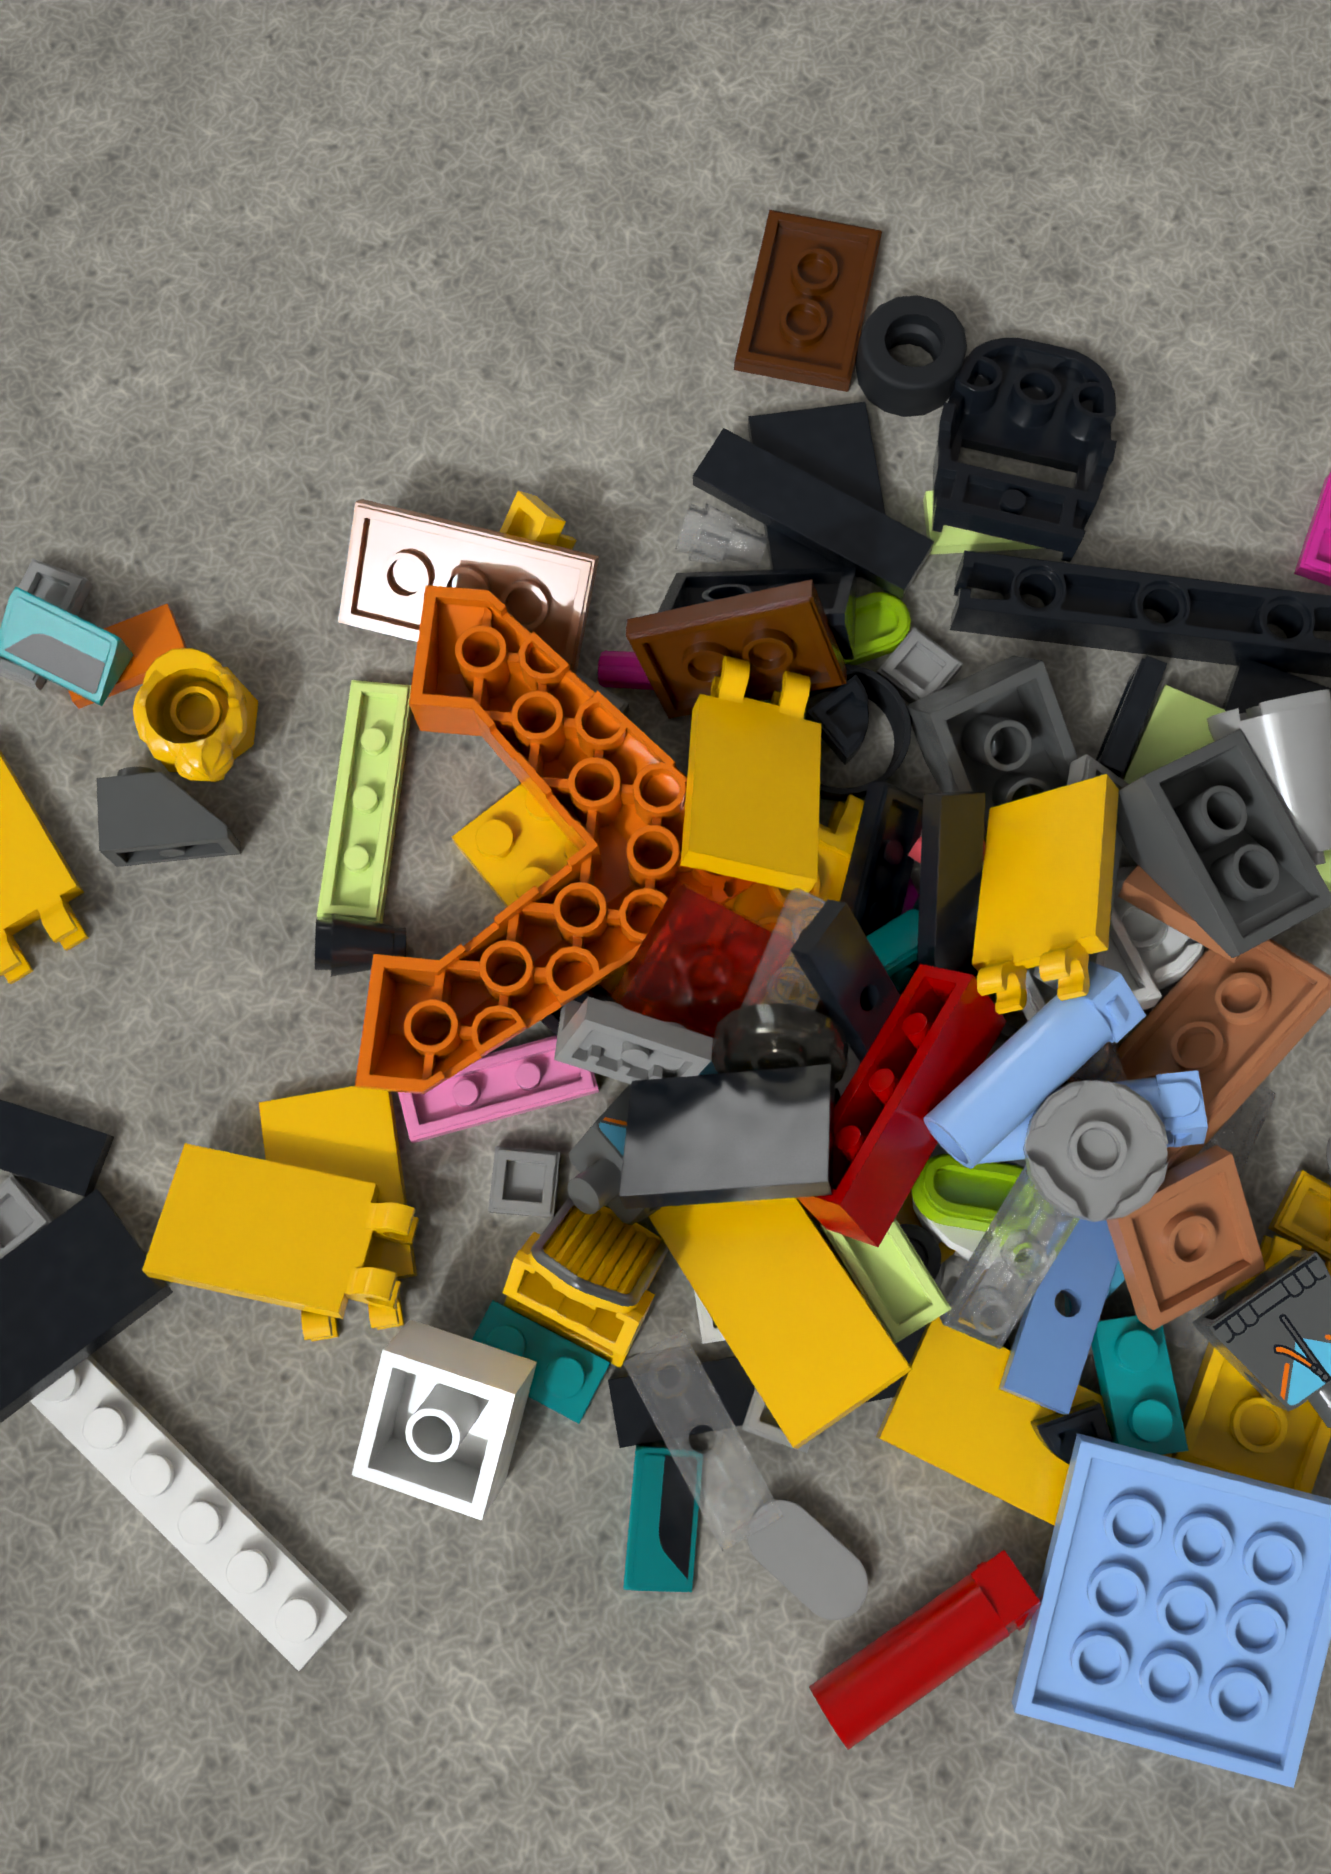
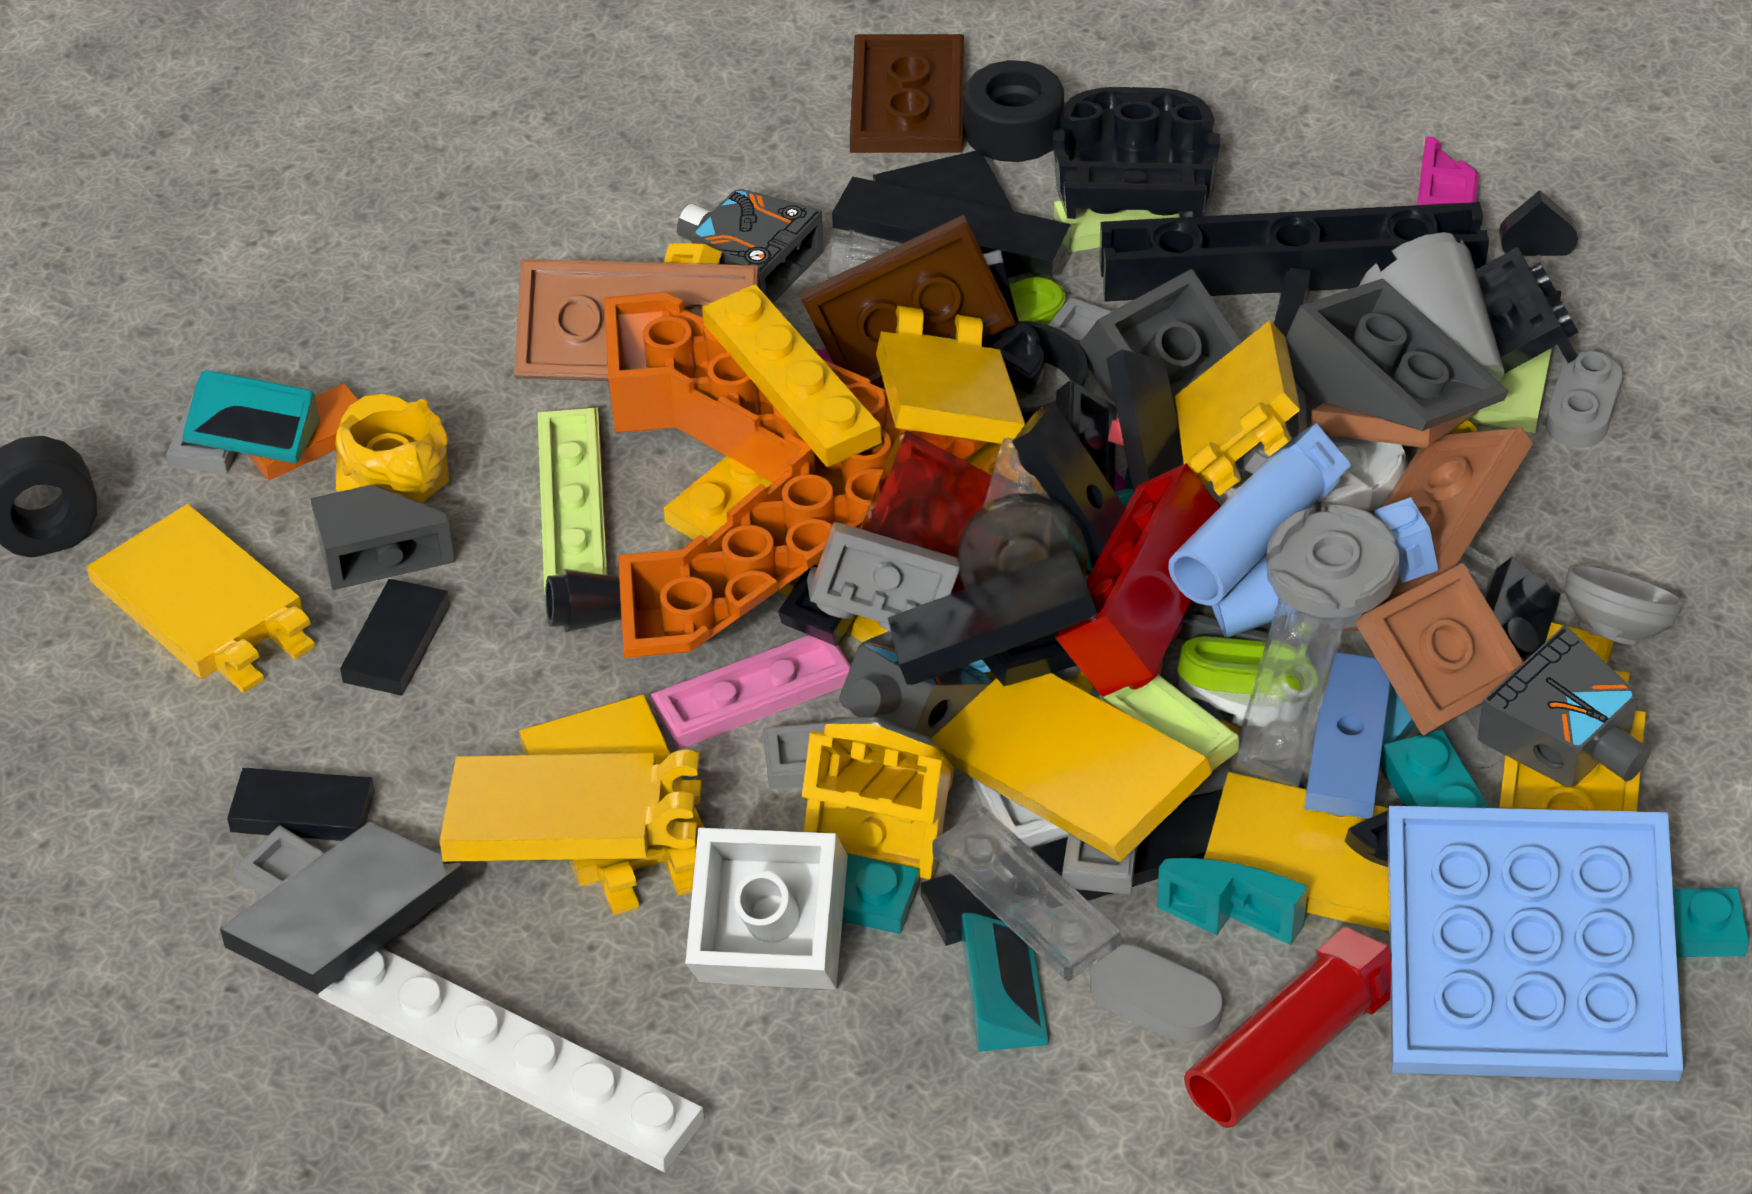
camera: 10 degrees left, 30 degrees down
none -> black tile [340,579,450,696]
none -> dark grey torso [677,189,824,303]
none -> yellow plate [702,284,882,467]
none -> teal slope [1157,858,1308,945]
none -> black plate [1485,557,1560,662]

